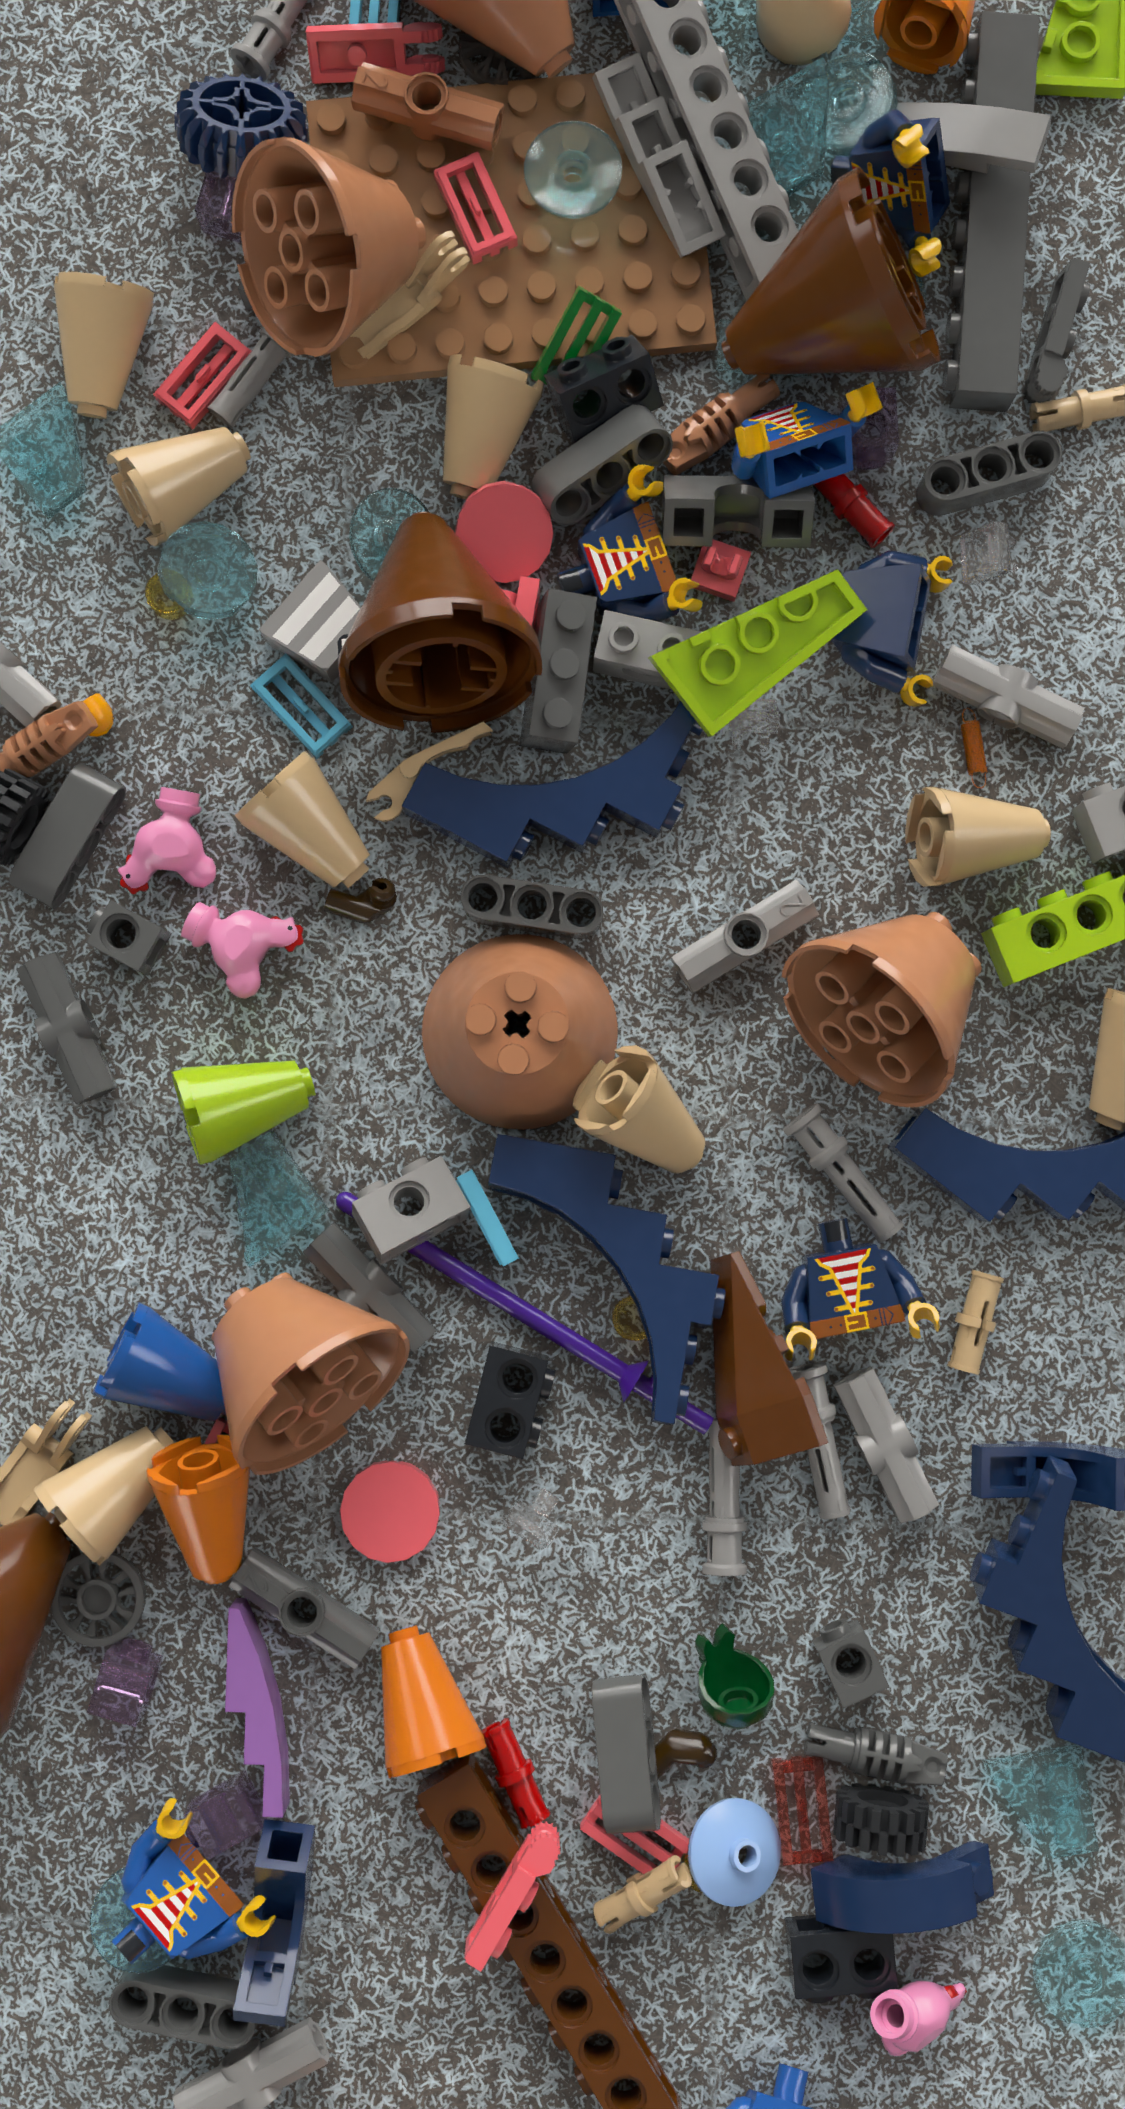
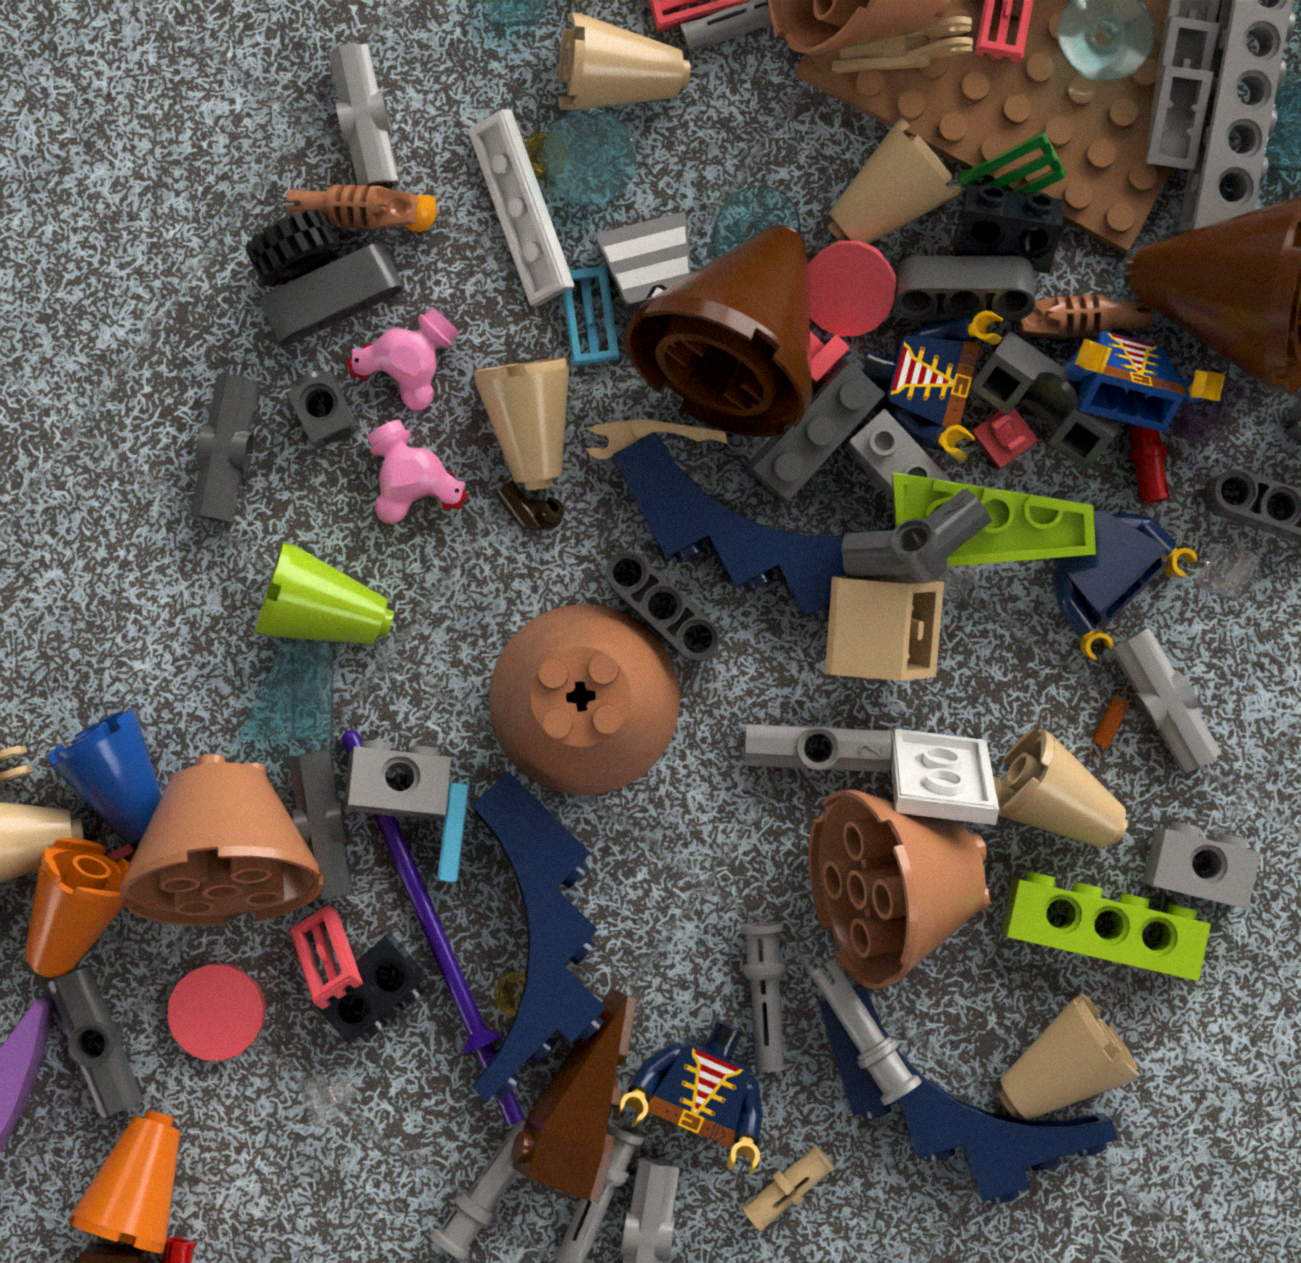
camera: 35 degrees right, 0 degrees up
tan cone [573,1045,705,1174] -> none
none -> coral tile [289,904,363,1010]
none -> white tile [467,109,575,306]
none -> light grey pin [809,957,922,1105]
none -> tan slope [825,574,944,681]
none -> dark grey piece [841,488,992,583]
none -> white tile [891,728,999,825]

